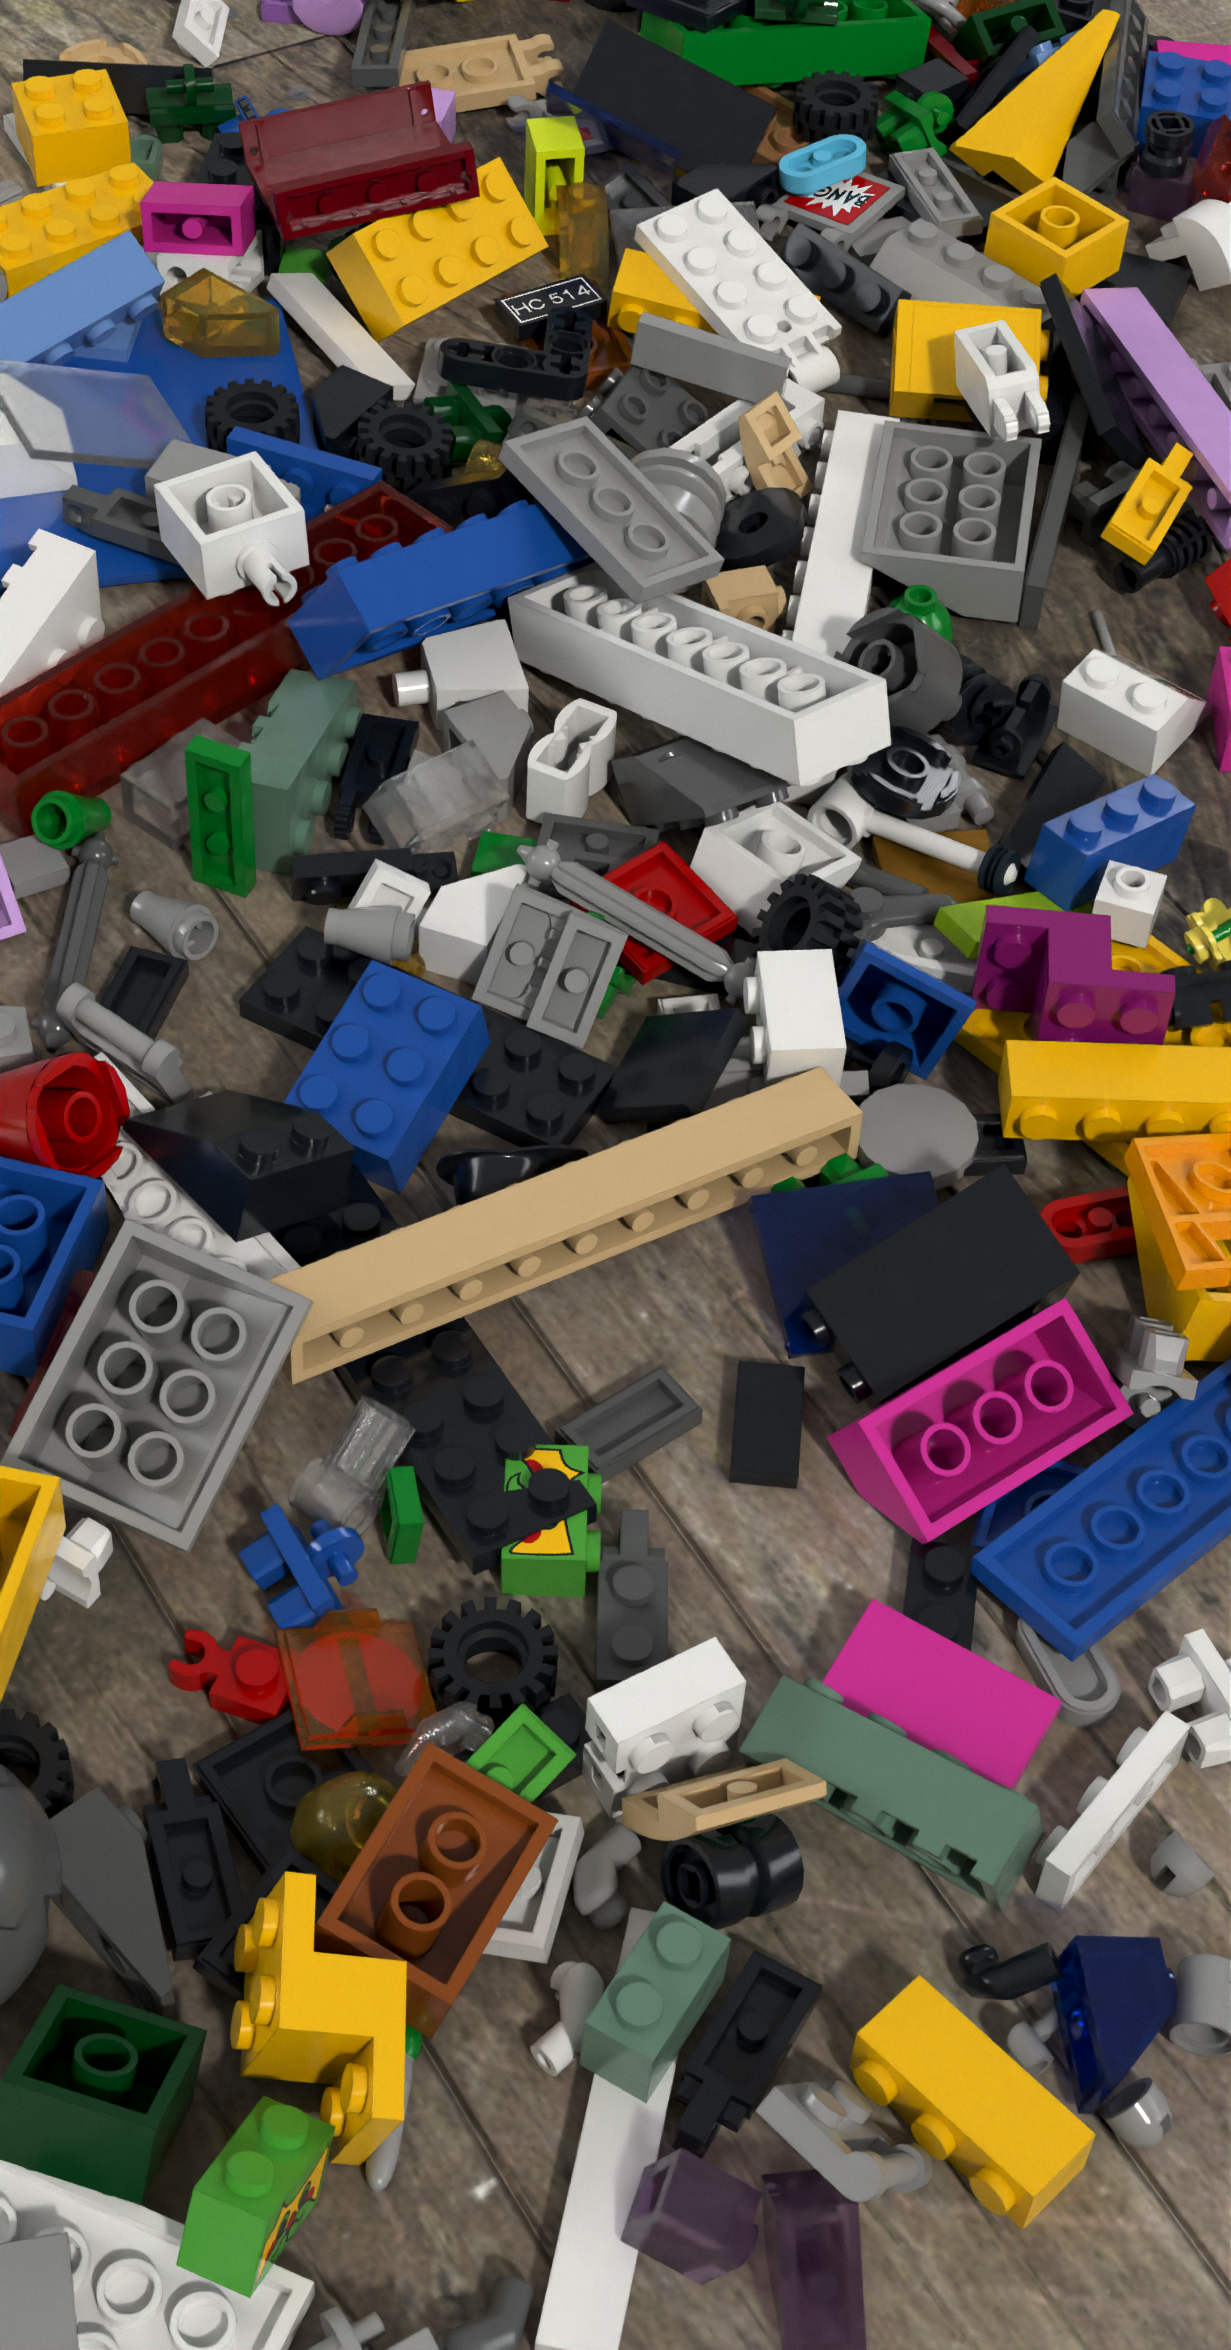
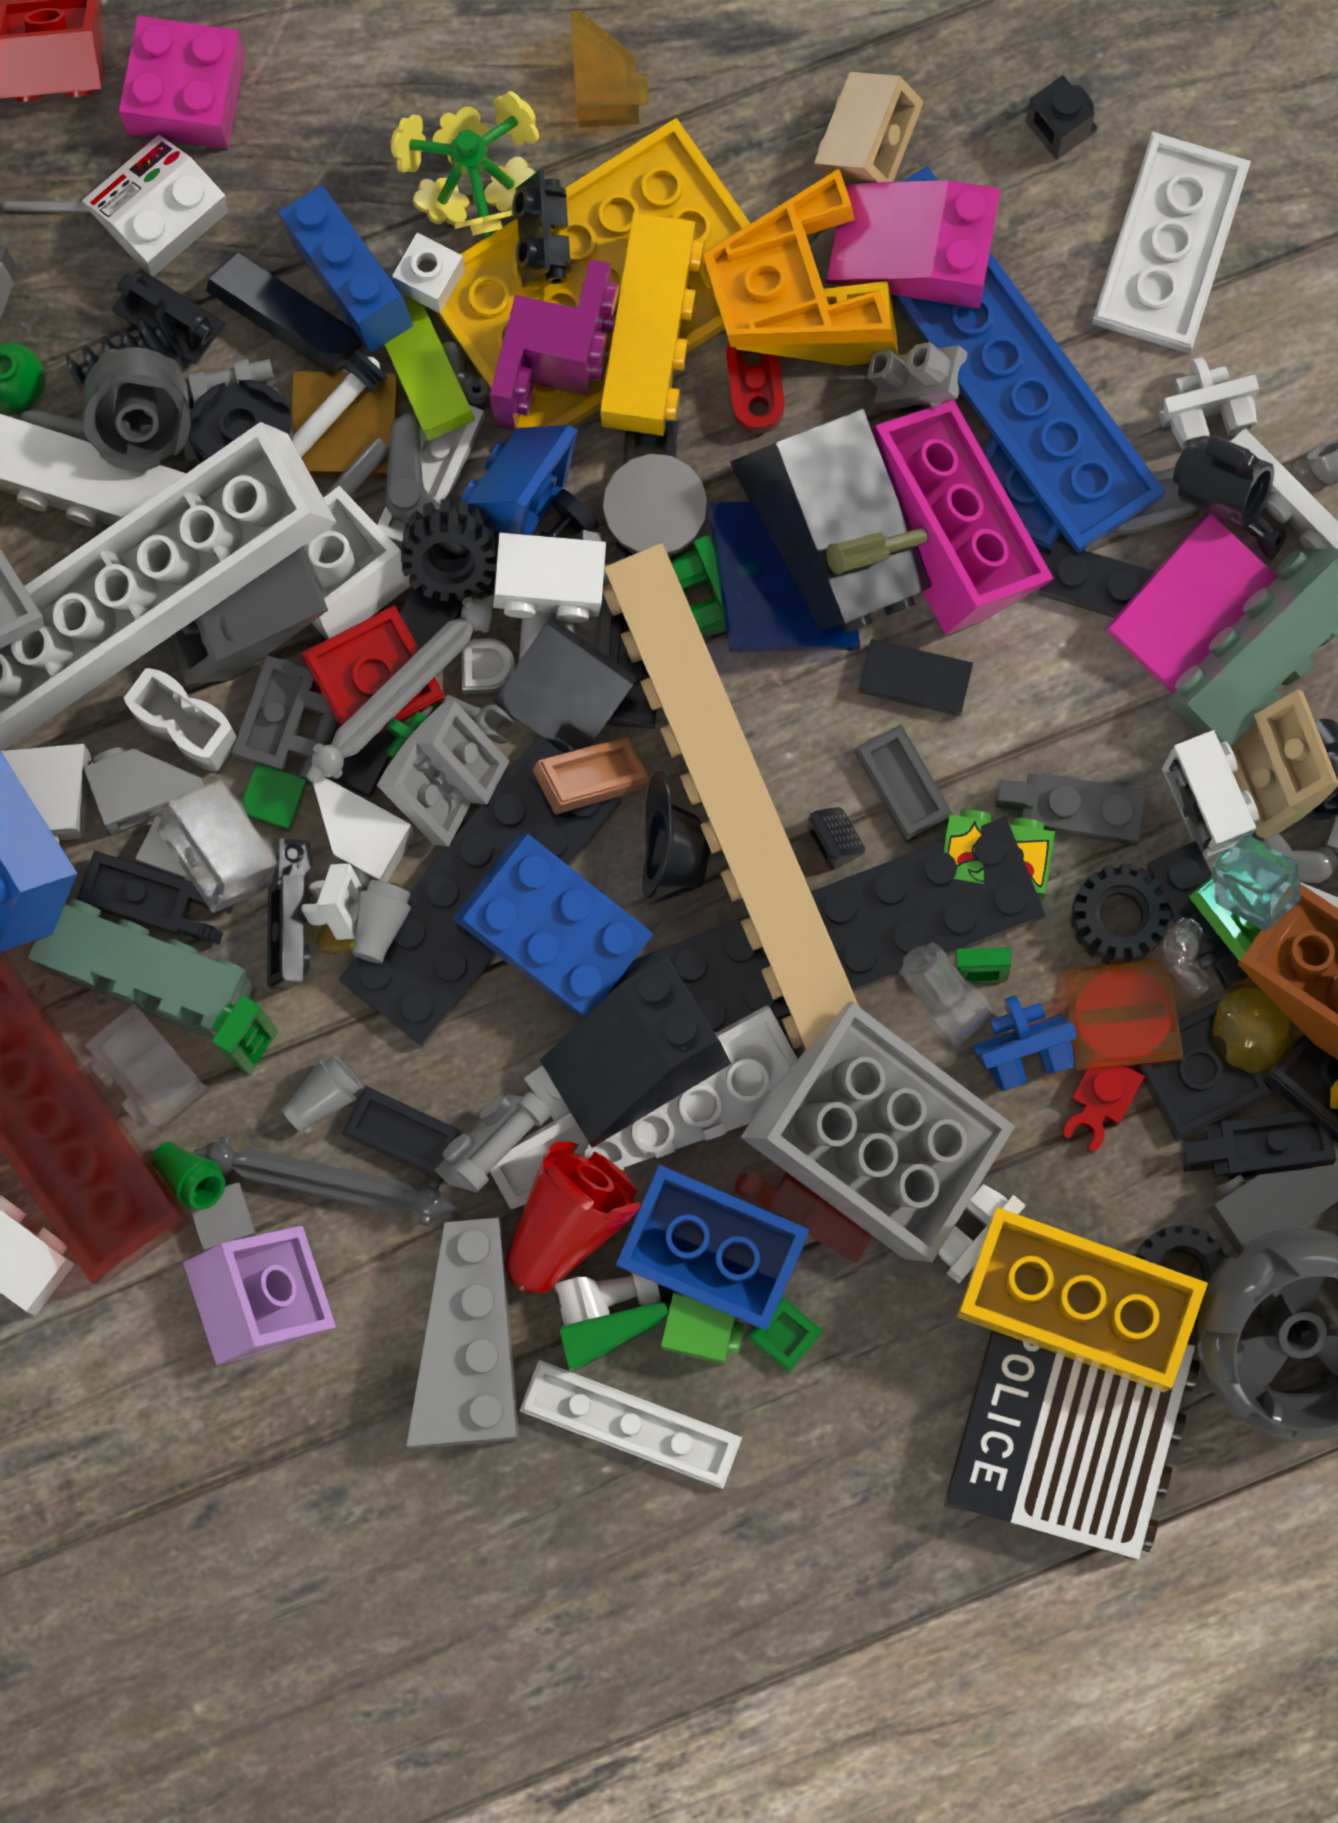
camera: 75 degrees left, 30 degrees up
none -> light grey hand [443,695,517,744]
none -> nougat tile [532,736,651,814]
none -> black slope [807,807,865,870]
none -> olive axle [826,528,928,575]
none -> black piece [1173,435,1286,560]
none -> clear light blue brick [1212,834,1301,931]

